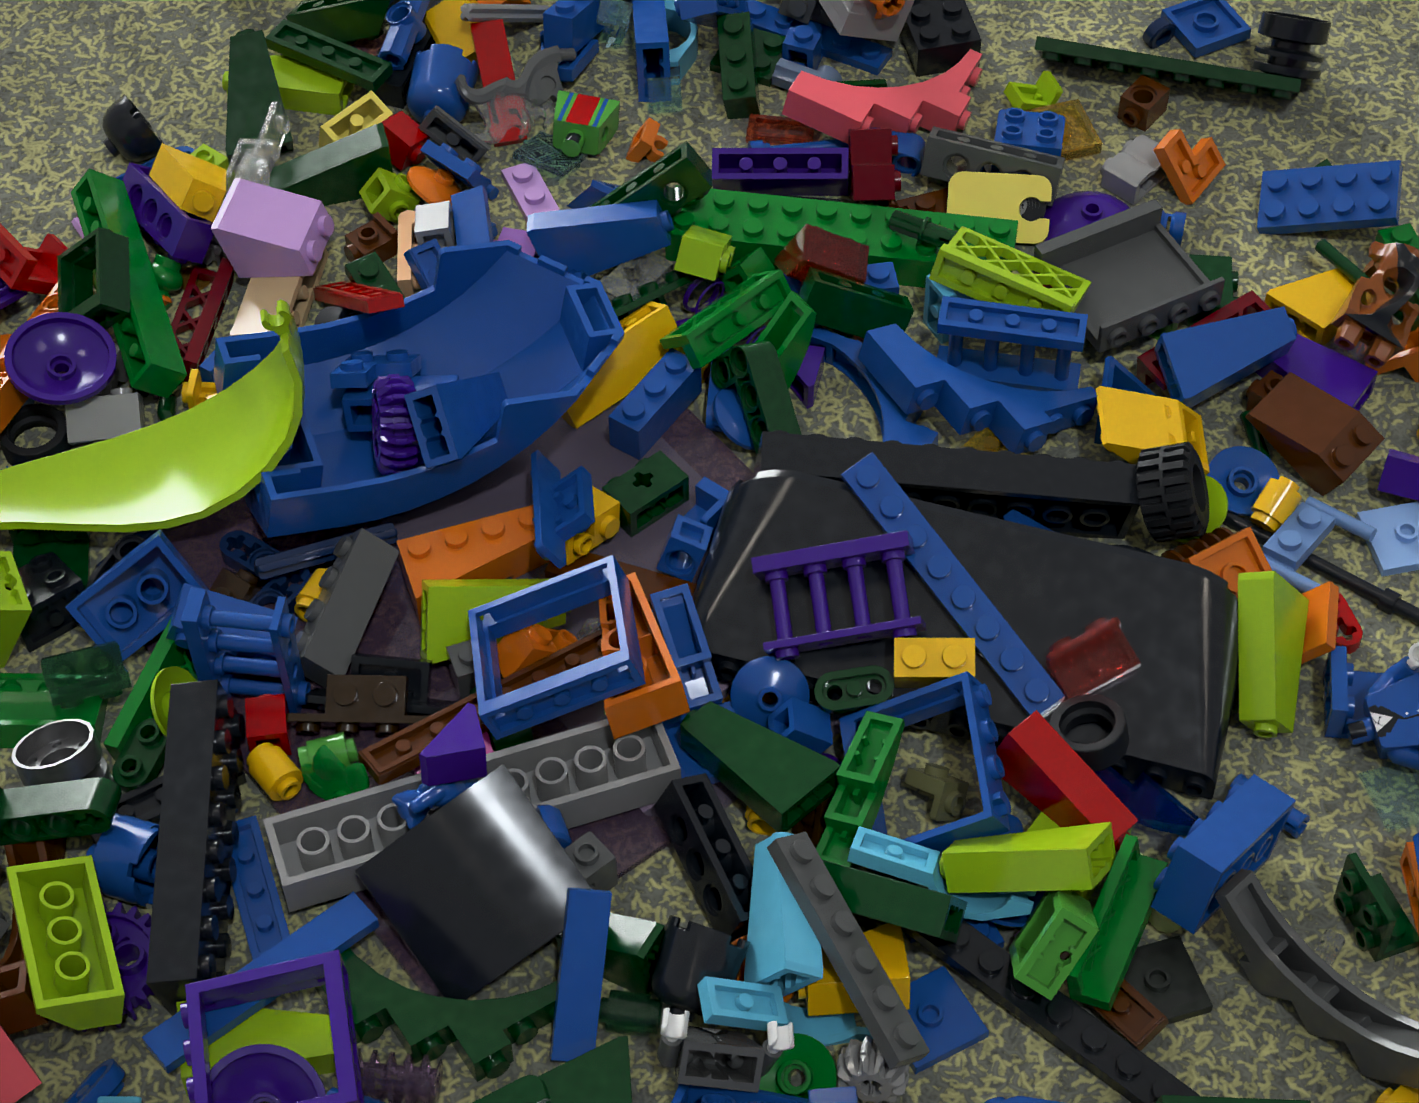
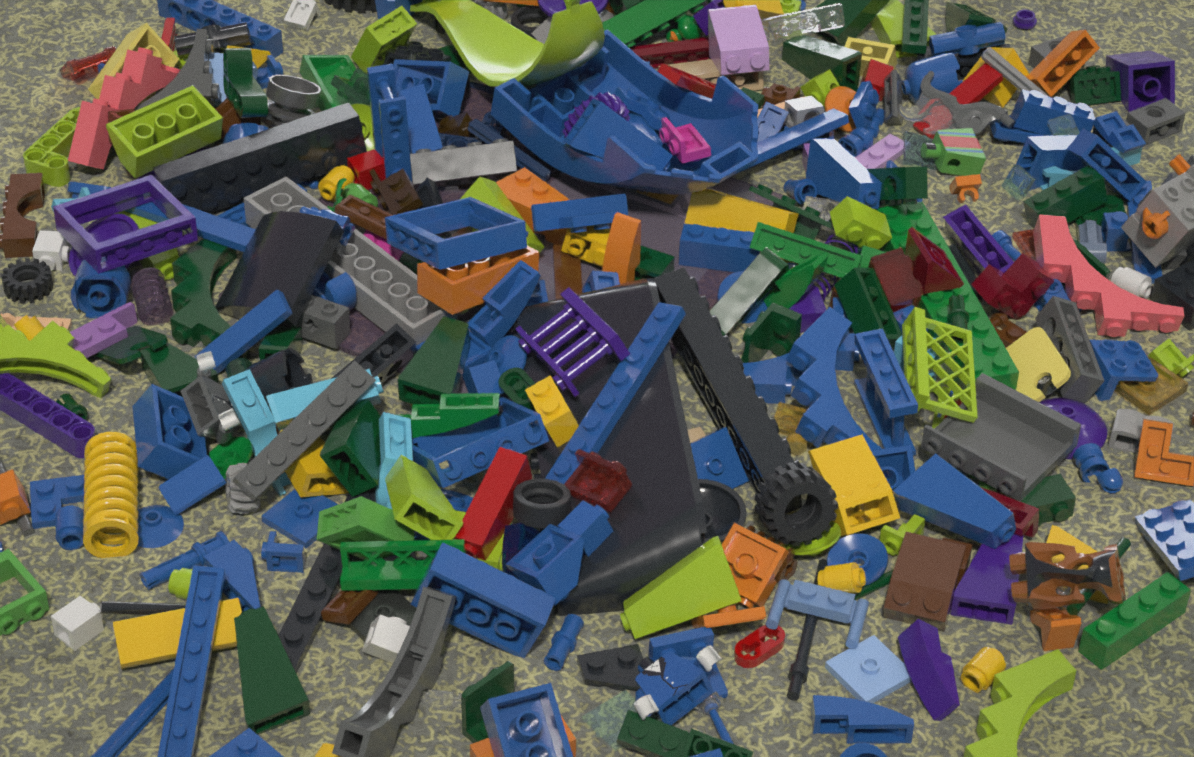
camera: 65 degrees right, 10 degrees down
dark purple slope [419,702,487,786] -> none
none -> blue bracket [261,531,305,573]
none -> white brick [362,614,410,663]
none -> blue slope [506,524,584,605]
none -> blue brick [558,500,613,557]
none -> black wing [577,644,643,691]
none -> orange slope [602,212,641,284]
none -> dark pink bracket [659,117,711,164]
none -> dark green bracket [741,303,802,363]
none -> blue wheel [838,127,873,158]
none -> lime bracket [880,514,925,555]
none -> dark red slope [904,227,964,294]
none -> blue hinge [1097,468,1123,494]
none -> white brick [1111,267,1153,299]

